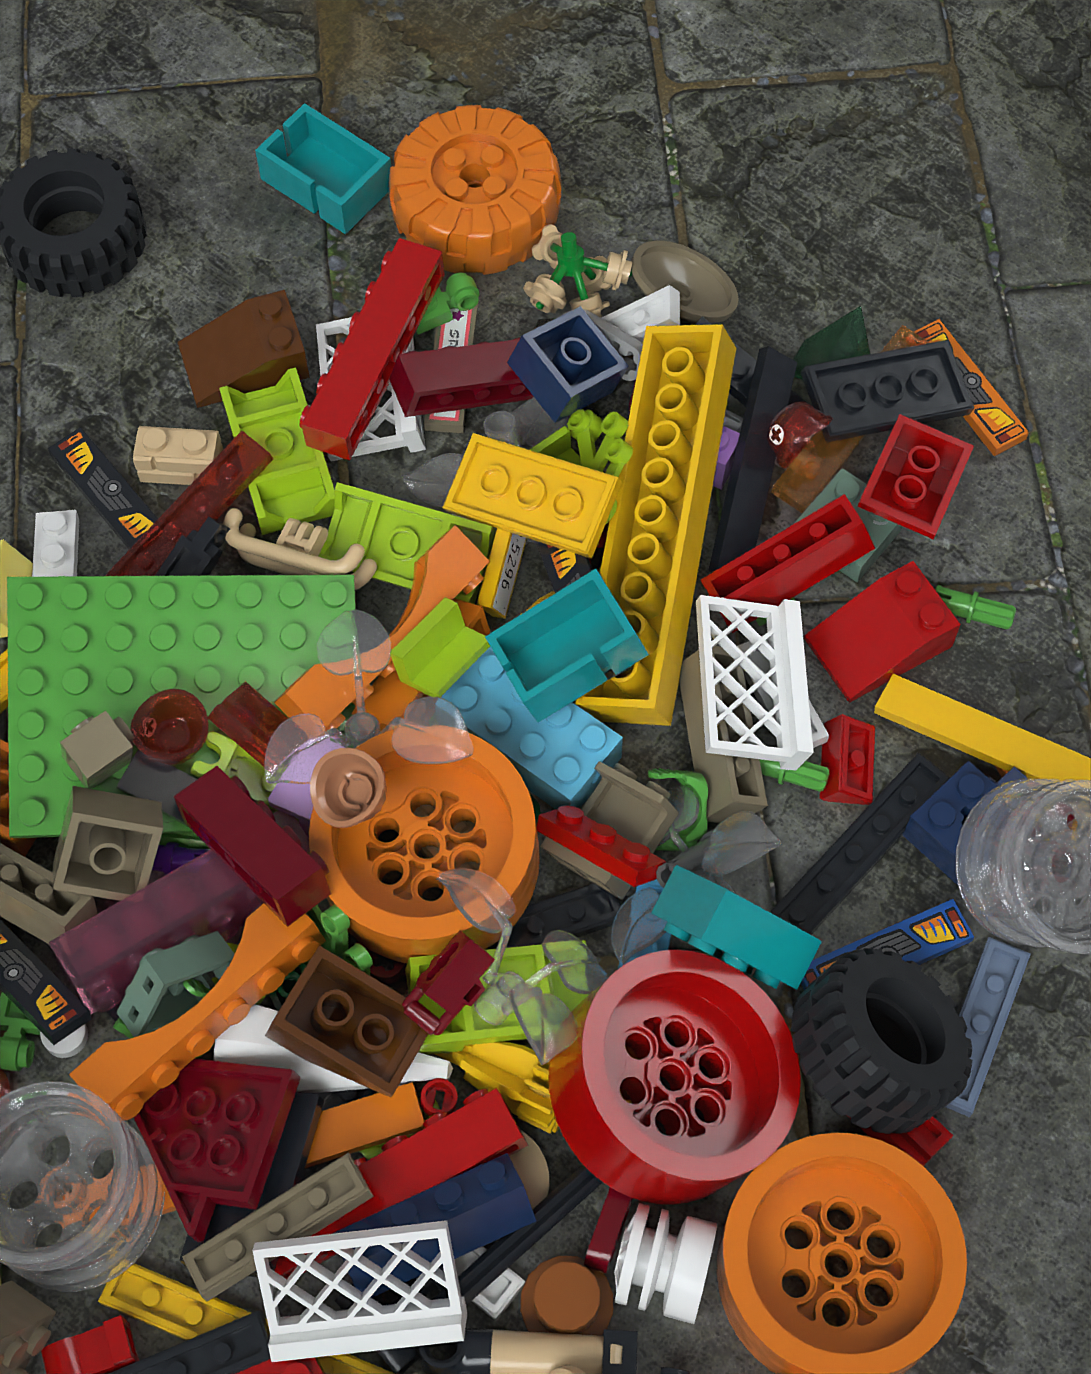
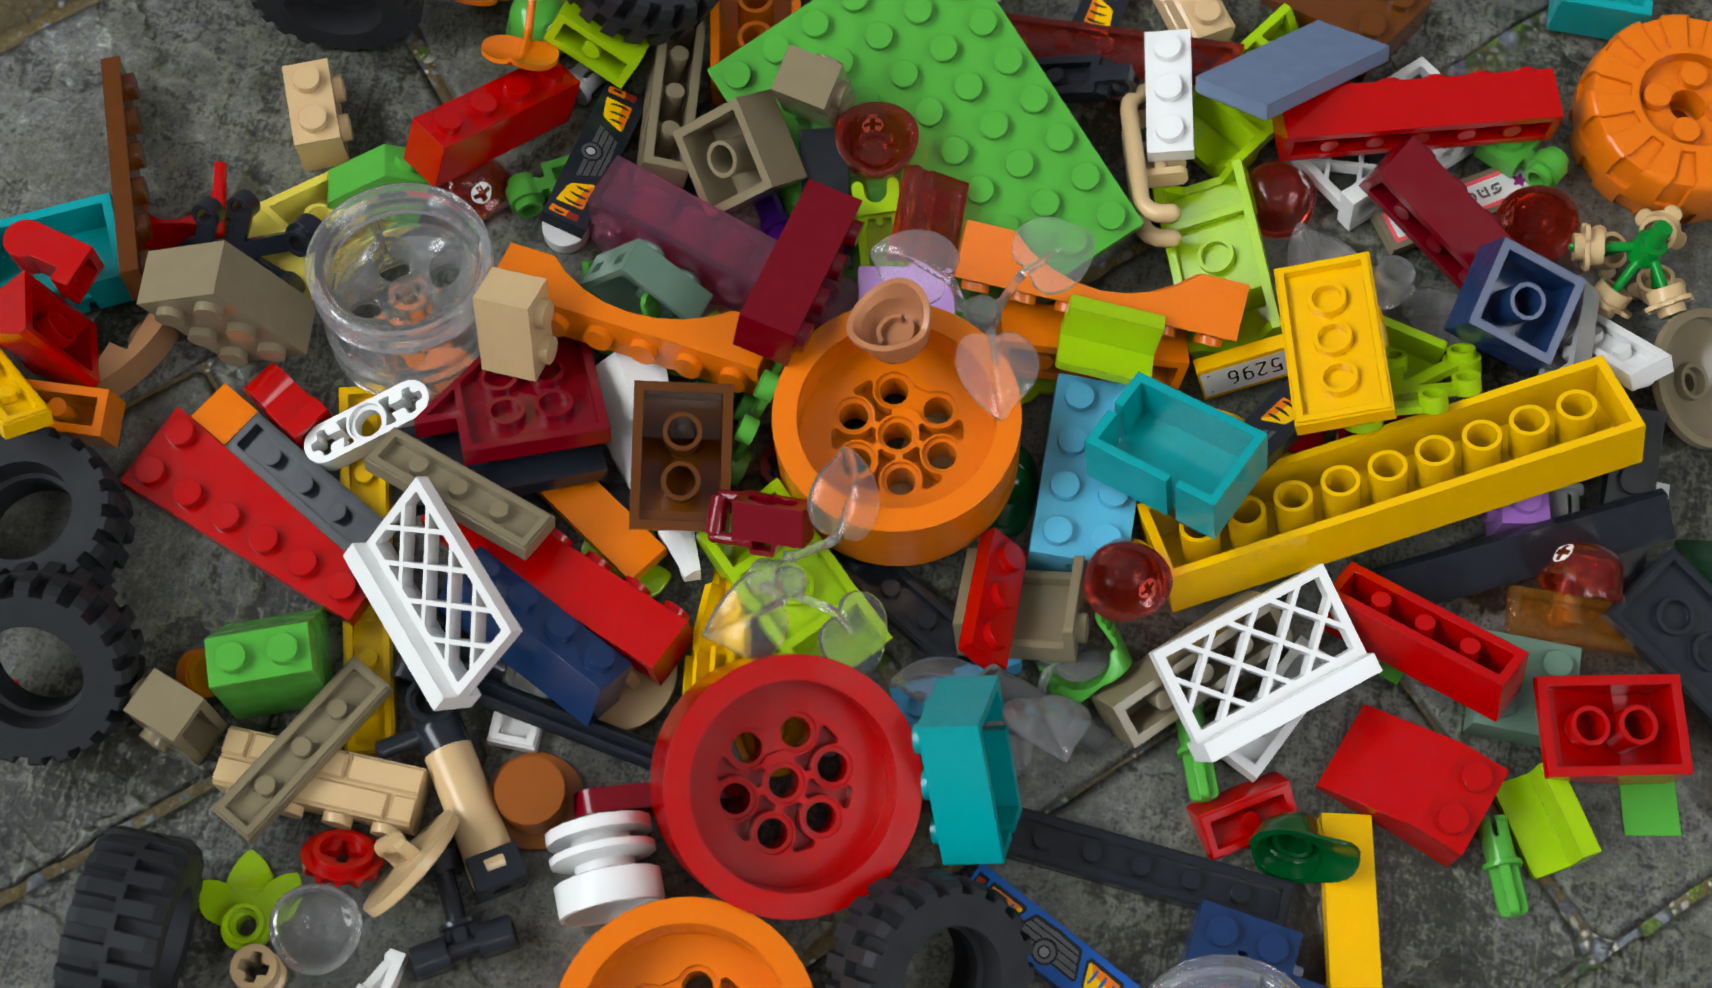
camera: 60 degrees right, 5 degrees up
red hinge [420,1078,458,1117] -> none
none -> white beam [304,380,437,471]
none -> tan brick [473,267,558,382]
none -> clear red helmet [1084,537,1173,622]
none -> white plate [1144,29,1195,162]
none -> sand blue tile [1195,20,1390,121]
none -> clear red helmet [1249,160,1317,239]
none -> dark green piece [1249,812,1360,883]
none -> lime panel [1494,762,1602,880]
none -> clear red helmet [1495,185,1579,261]
none -> bright green sticker [1619,781,1682,836]

